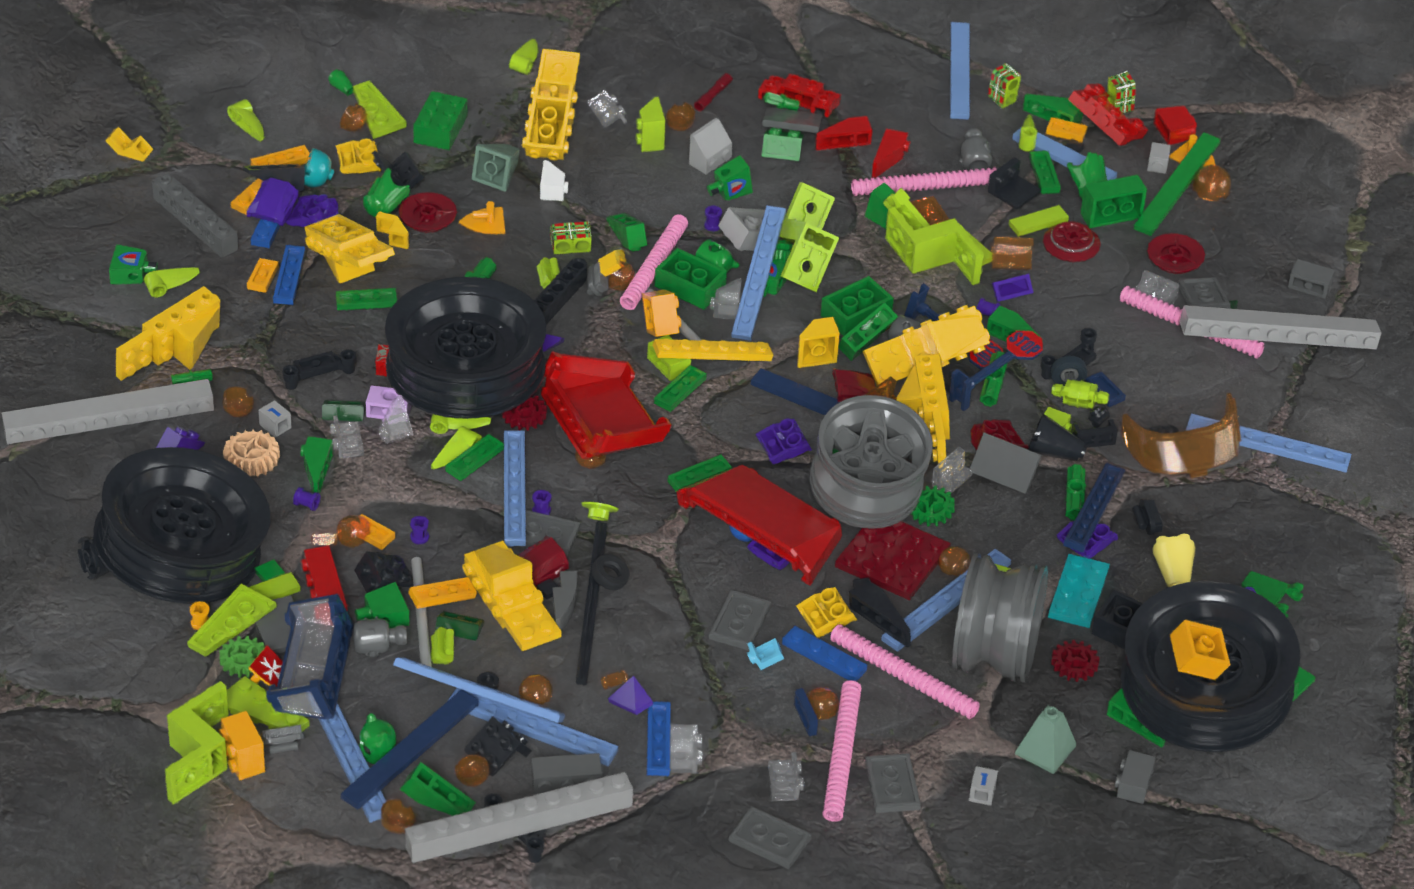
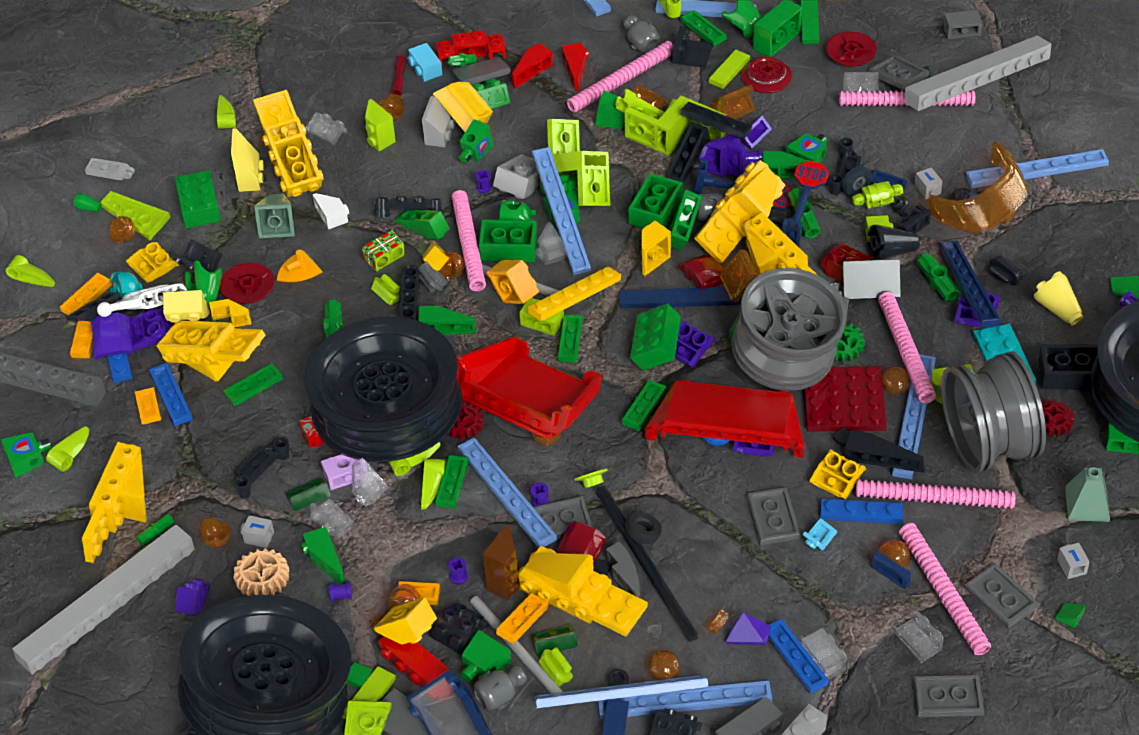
camera: 25 degrees left, 5 degrees up
none -> light grey hinge [85,158,135,180]
none -> white piece [97,284,187,317]
none -> light yellow slope [163,290,210,322]
none -> light yellow slope [231,129,264,192]
none -> yellow slope [374,597,437,645]
none -> black plate [375,196,443,217]
none -> medium azure brick [407,43,442,82]
none -> green slope [419,306,476,335]
none -> yellow helmet [433,82,493,132]
none -> reddish brown slope [483,525,520,601]
none -> green brick [630,303,681,371]
none -> black slope [665,122,710,183]
none -> black plate [680,102,752,139]
none -> dark purple piece [699,134,746,178]
none -> green torso [786,134,827,163]
none -> bright pink piece [878,292,936,403]
none -> light grey brick [914,168,942,199]
none -> green slope [1056,603,1086,628]

